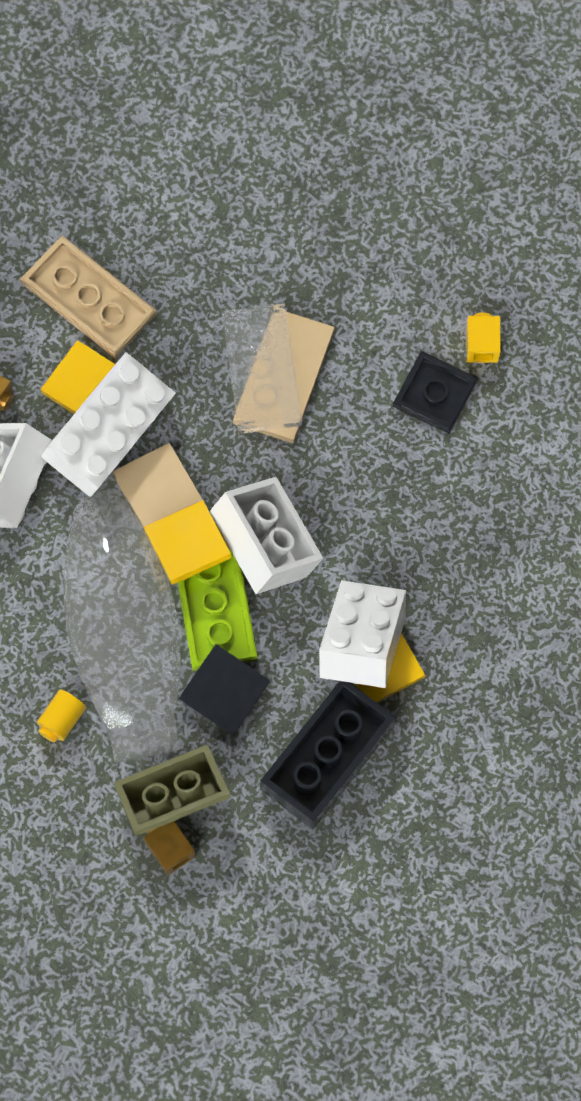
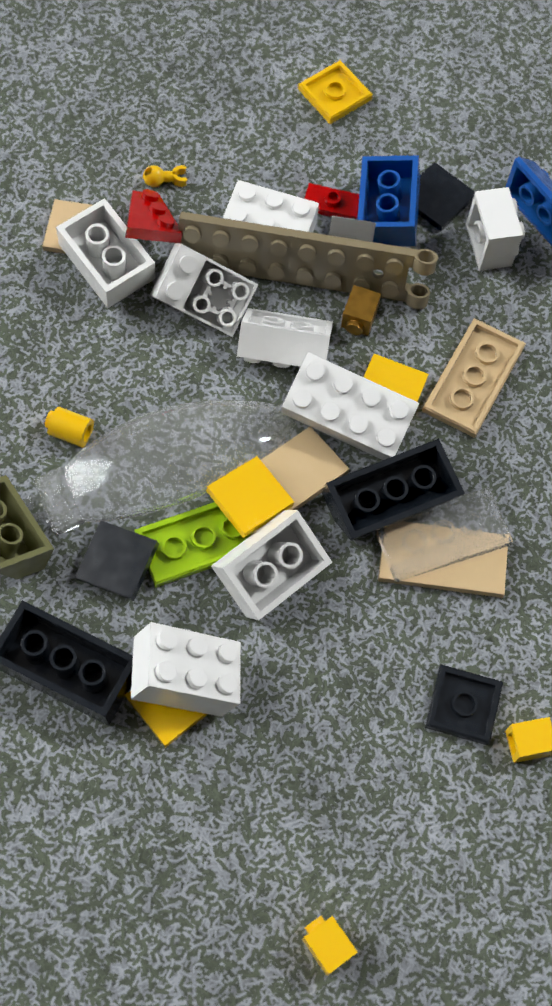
camera: 75 degrees right, 5 degrees down
none -> black slope [322,438,465,541]

